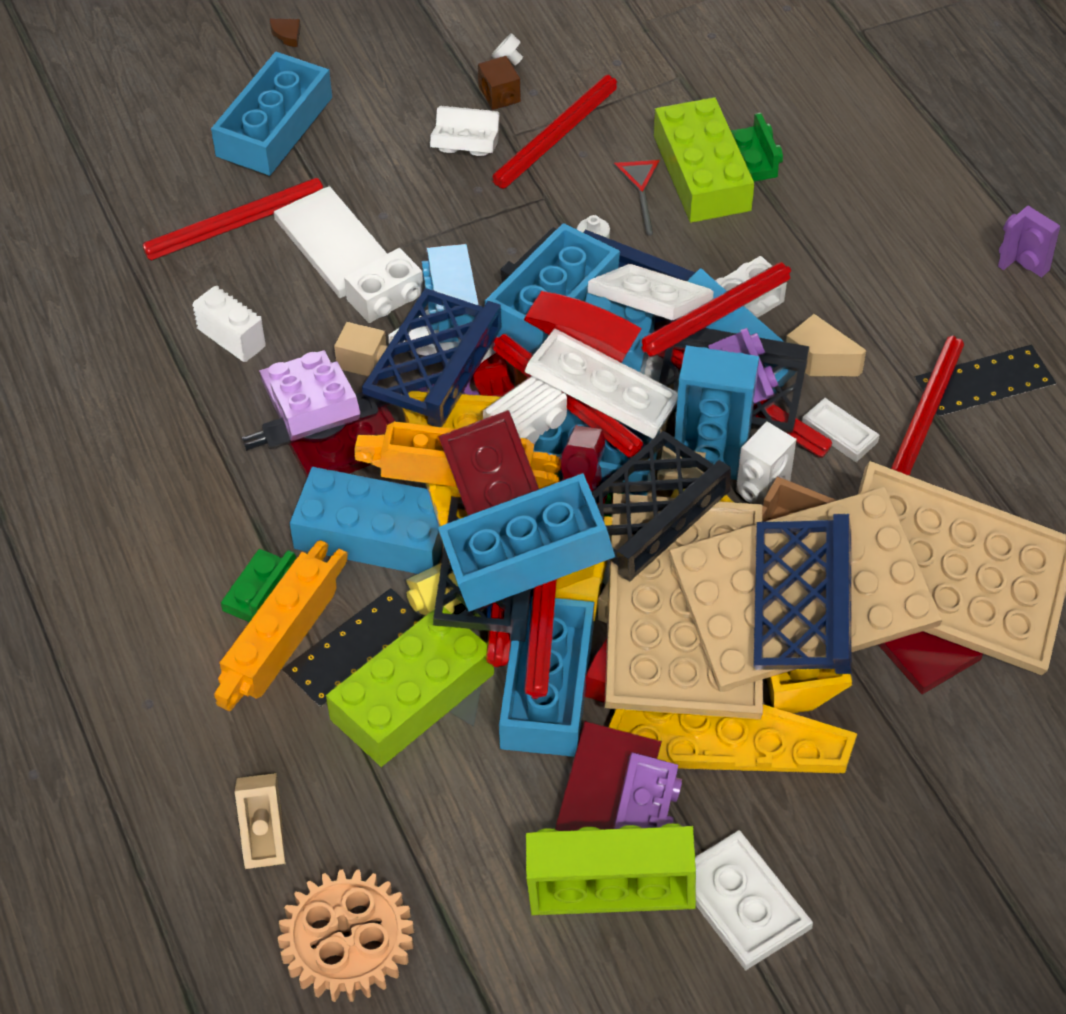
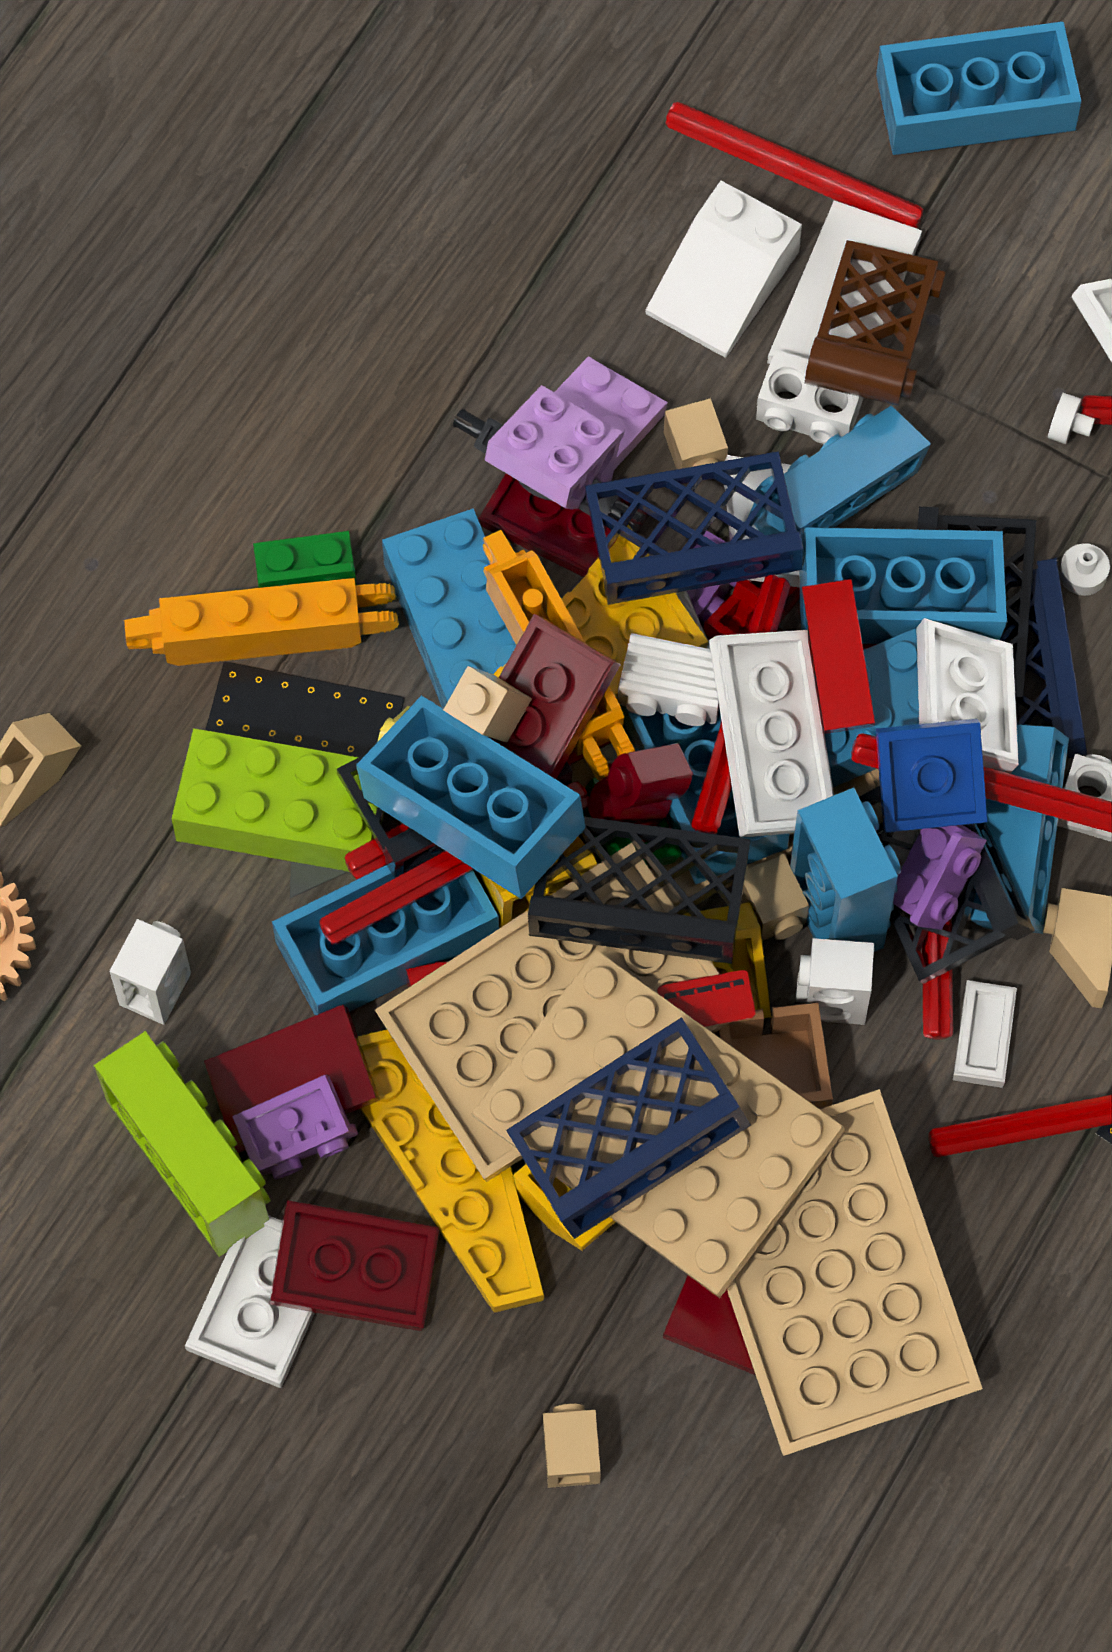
camera: 55 degrees right, 15 degrees up
white brick [192,286,266,362] -> none
none -> white brick [110,919,191,1025]
none -> dark red tile [269,1200,439,1331]
none -> tan brick [443,666,532,742]
none -> tan brick [543,1404,601,1488]
none -> white slope [646,181,802,358]
none -> red sticker [657,970,756,1027]
none -> reddish brown piece [804,240,946,406]
none -> blue plate [876,718,987,832]
none -> white tile [1048,393,1095,444]

